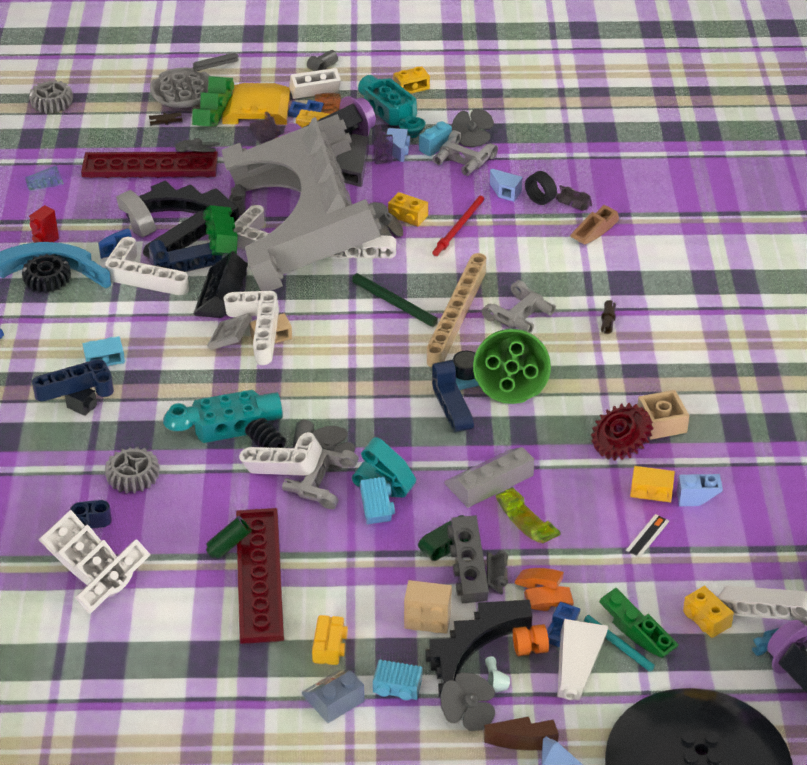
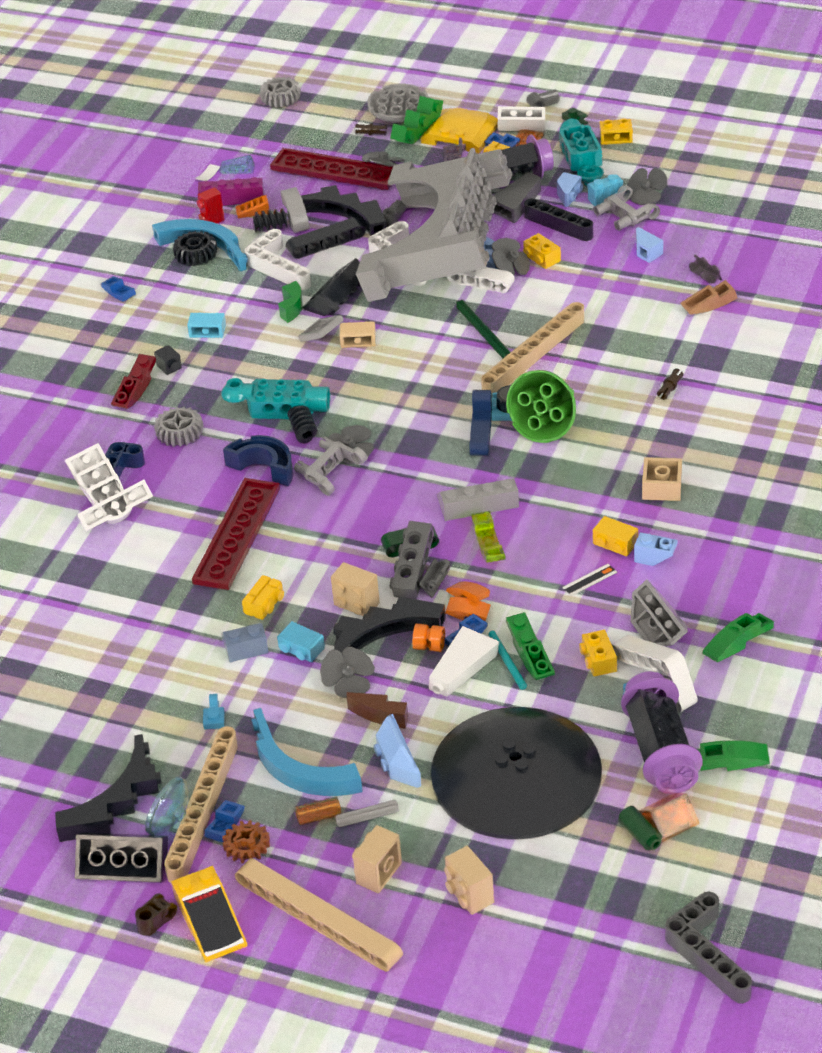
camera: 25 degrees right, 0 degrees up
dark blue beam [32,359,114,402] -> none
blue slope [98,228,132,259] -> none
dark blue beam [149,240,222,272] -> none
dark grey axle [192,53,239,71] -> none
green brick [203,205,238,256] -> none
dark green brick [206,516,252,559] -> none
white beam [224,291,279,365] -> none
white beam [239,432,322,476] -> none
dark grey cone [293,419,314,447] -> none
teal connector [352,437,416,498] -> none
medium azure brick [360,477,395,524] -> none
clear purple bracket [373,125,393,164] -> none
red bar [432,195,484,256] -> none
light grey connector [482,280,556,333] -> none
light aqua bar [485,656,510,693] -> none
black tyre [525,171,557,205] -> none
dark red gear [591,403,654,461] -> none
none -> dark red slope [111,354,156,409]
none -> white sticker [195,164,220,181]
none -> magenta brick [198,177,264,206]
none -> dark blue brick [223,435,293,486]
none -> orange slope [235,195,269,218]
none -> black piece [253,208,288,232]
none -> green brick [278,281,303,323]
none -> black beam [524,198,593,241]
none -> dark green plate [562,108,588,125]
none -> light grey wedge [630,580,688,647]

